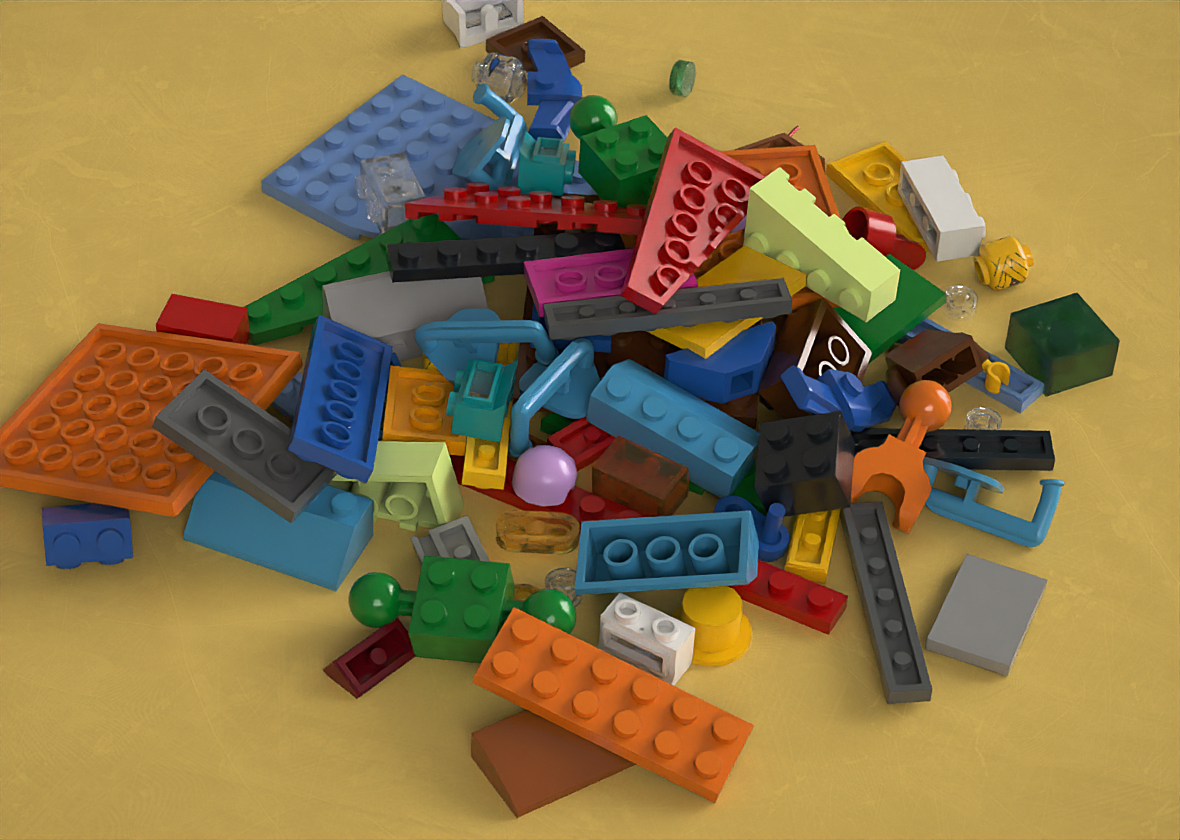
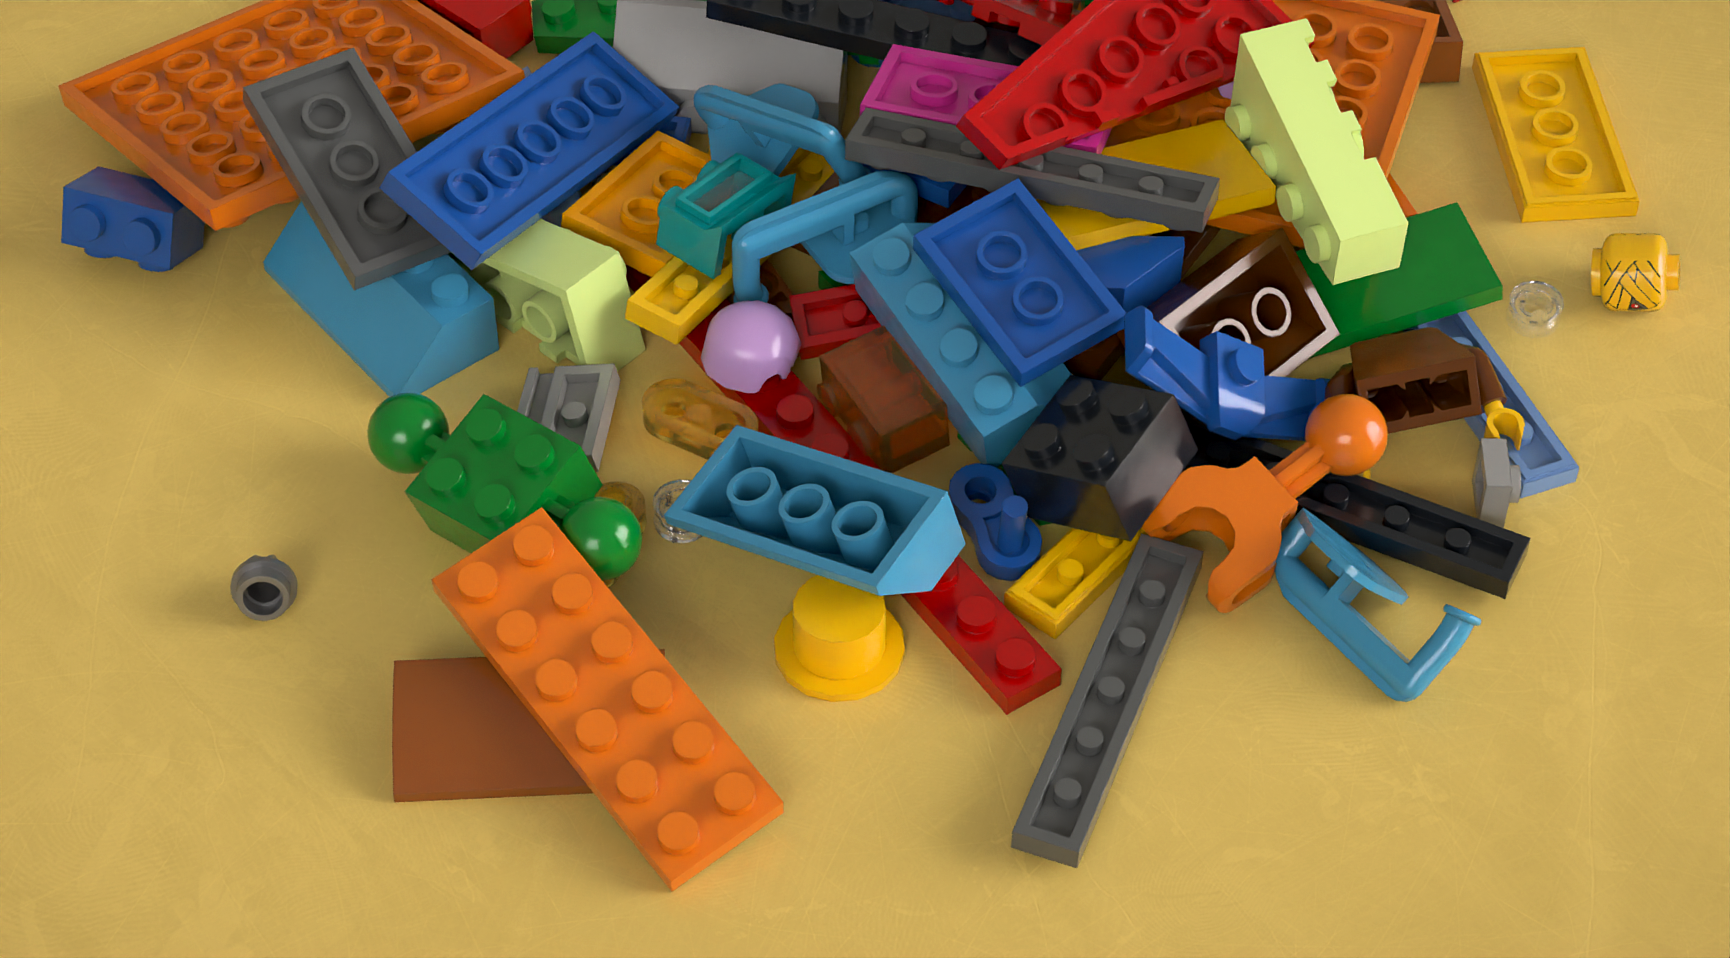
camera: 30 degrees right, 5 degrees up
dark red slope [323,618,417,699] -> none
white window [597,593,695,686] -> none
red piece [842,206,926,270] -> none
white brick [897,155,986,262] -> none
light grey tile [925,554,1047,676] -> none
clear bush [964,407,1002,430] -> none
clear green brick [1004,293,1120,397] -> none
none -> flat silver plate [230,555,298,621]
none -> blue plate [913,178,1126,387]
none -> light grey plate [1472,438,1521,528]

